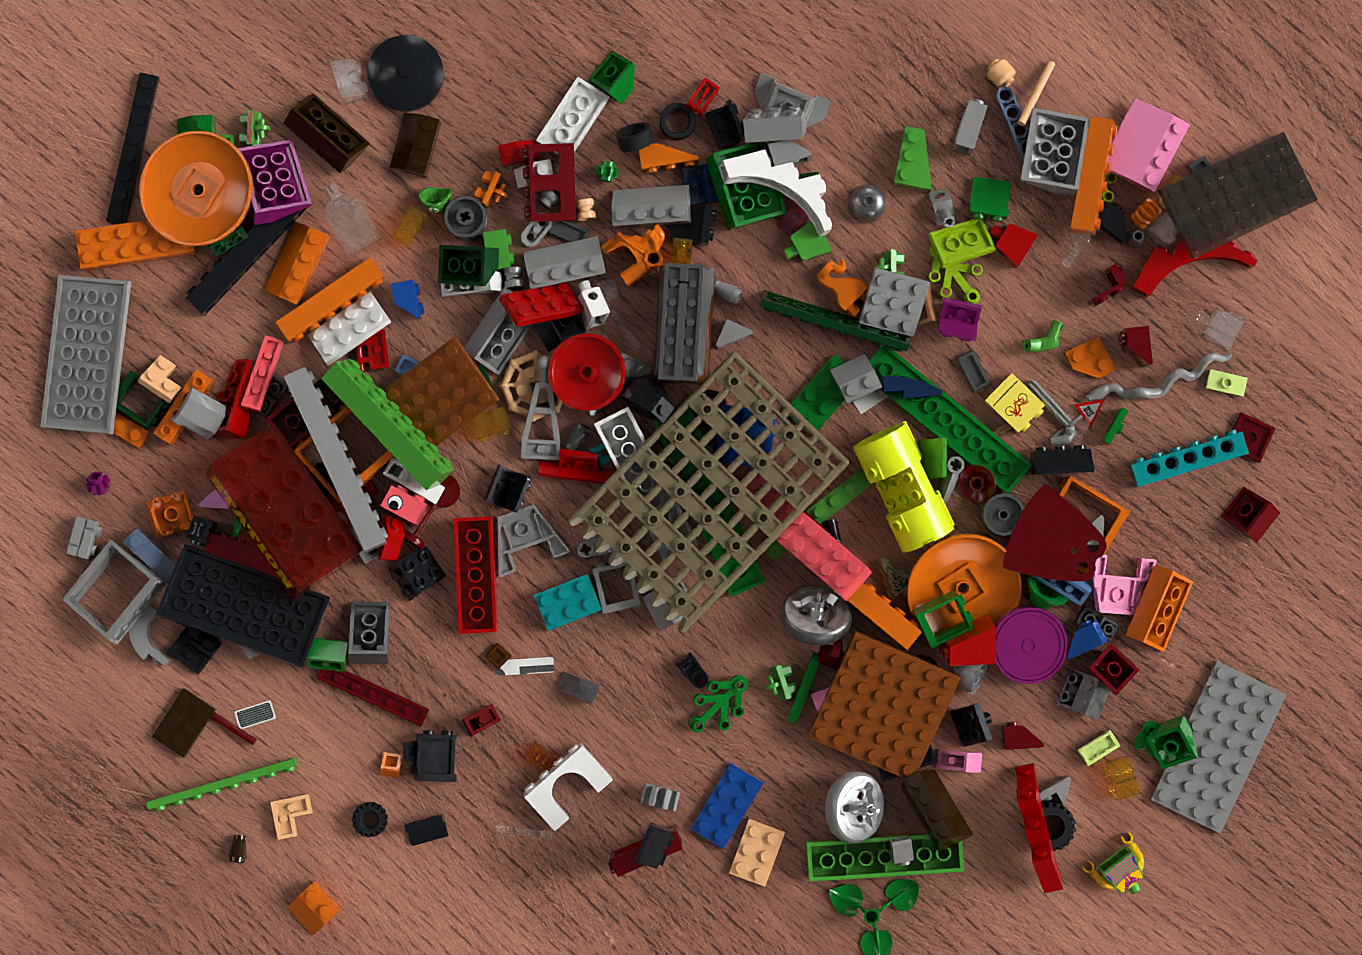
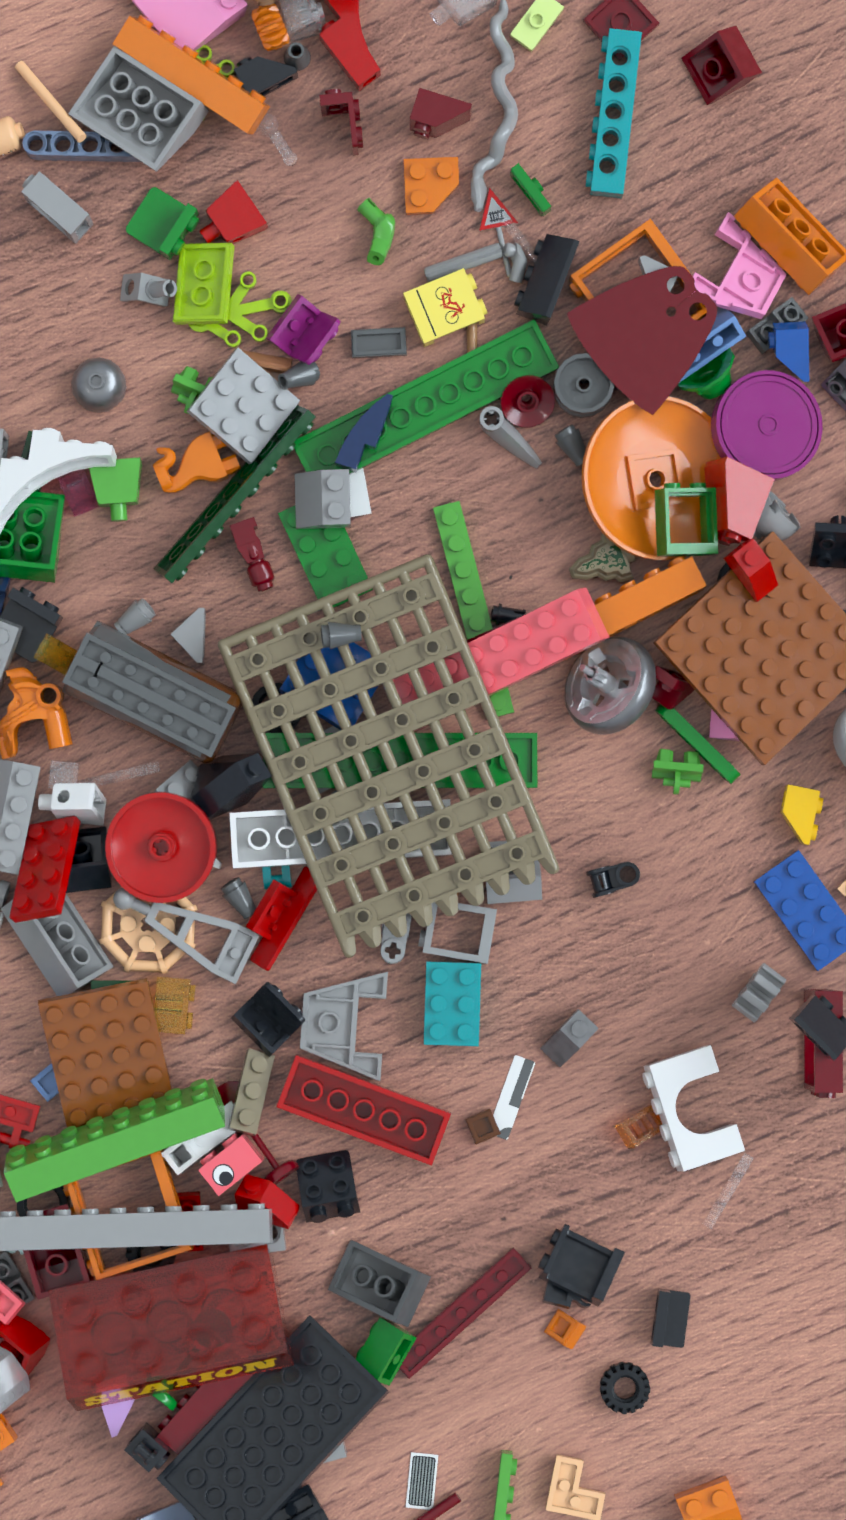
camera: 65 degrees left, 0 degrees up
orange slope [145,491,193,539] -> none
dark red slope [462,704,501,737] -> none
green plant [688,675,748,733] -> none
neon yellow cylinder [853,421,955,552] -> none
bright green wedge [893,126,932,193] -> none
bright green slope [917,438,947,479] -> none
none -> dark tan plate [228,1049,275,1136]
none -> dark red piece [229,517,275,592]
none -> dark grey cone [278,362,320,390]
none -> dark grey cone [321,622,362,649]
none -> dark grey cone [554,424,586,467]
none -> red slope [723,539,778,602]
none -> yellow slope [780,785,823,846]

